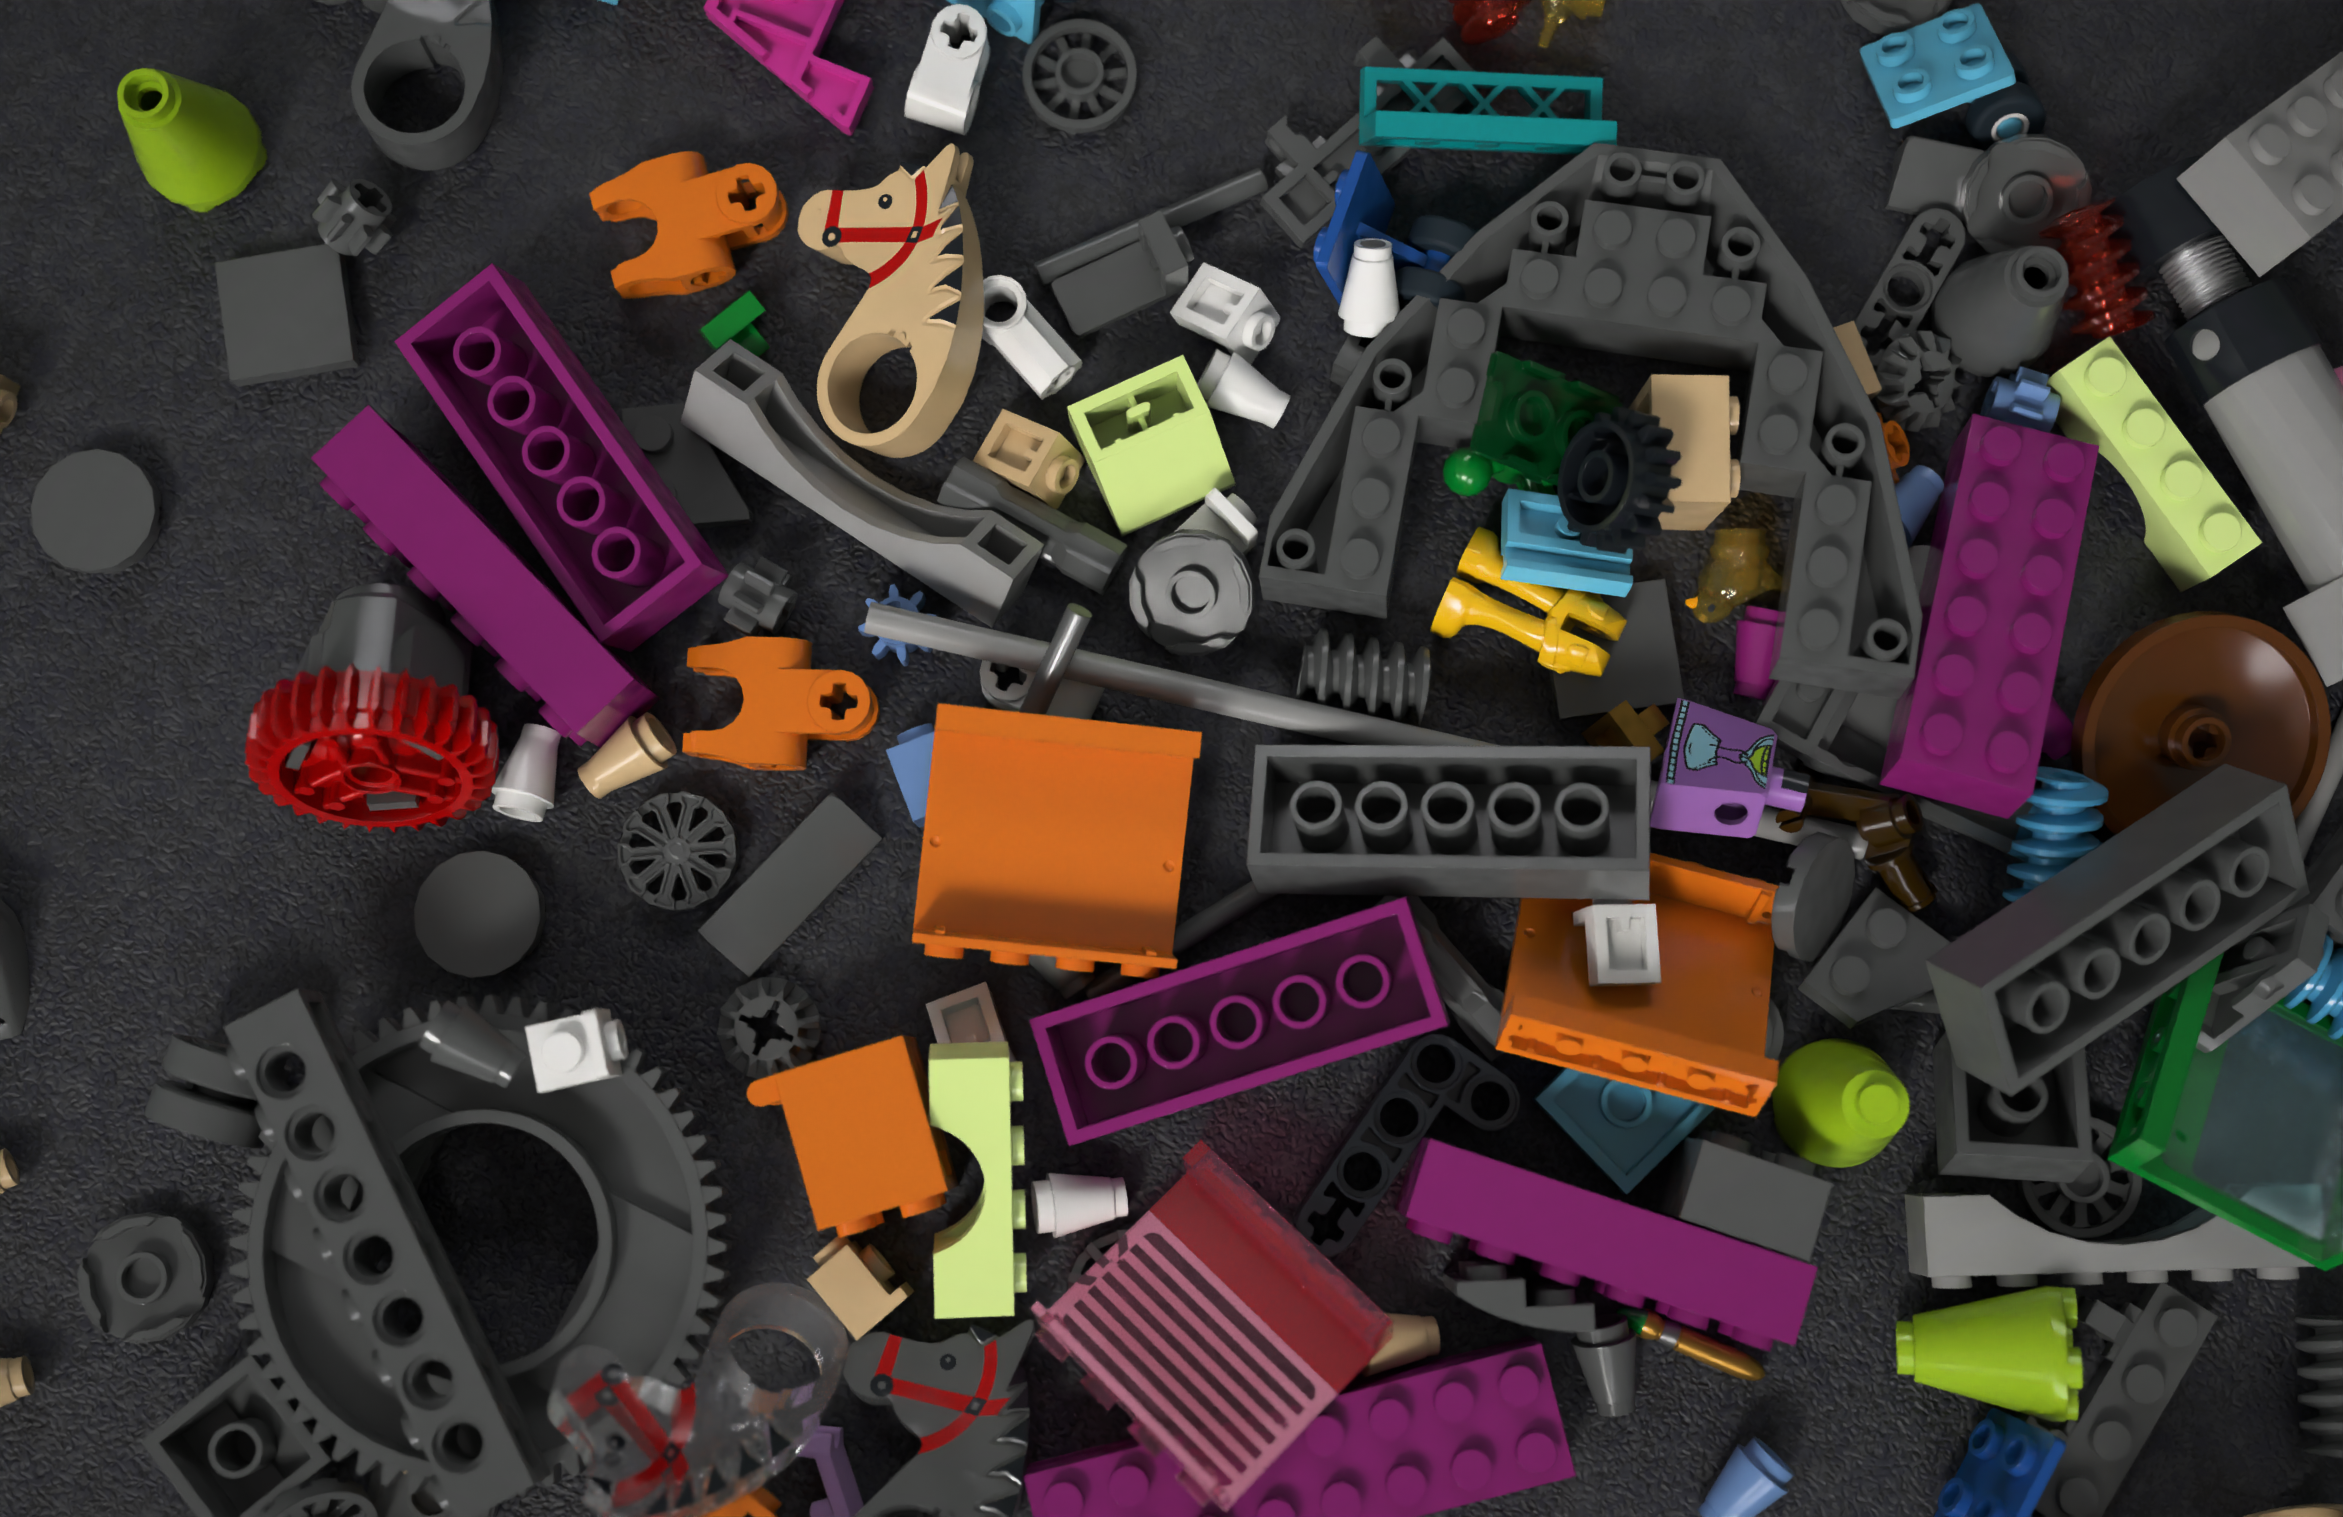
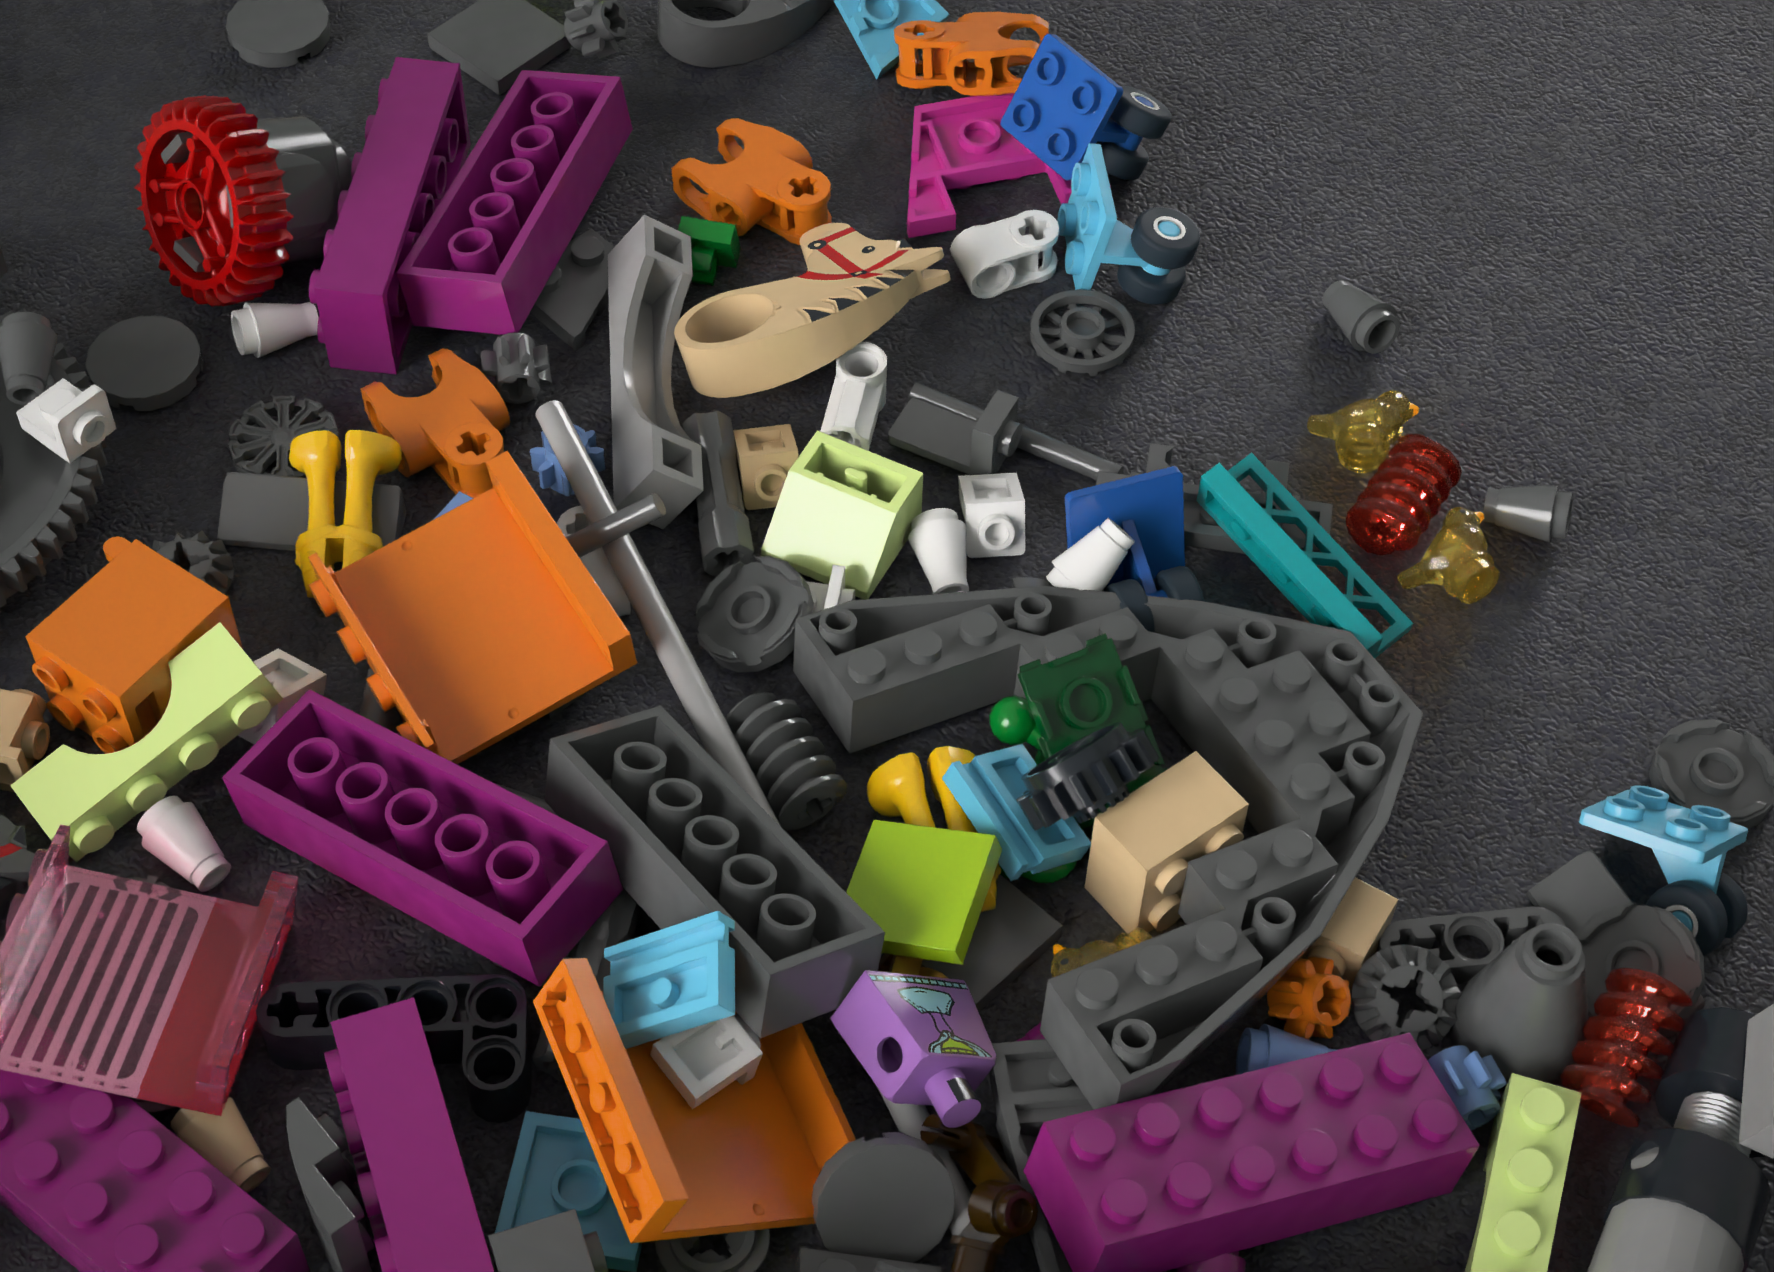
camera: 50 degrees right, 30 degrees down
tan cone [578,712,677,799] -> none
none -> yellow piece [289,430,402,598]
none -> medium azure plate [603,911,735,1049]
none -> lime tile [846,820,1002,965]

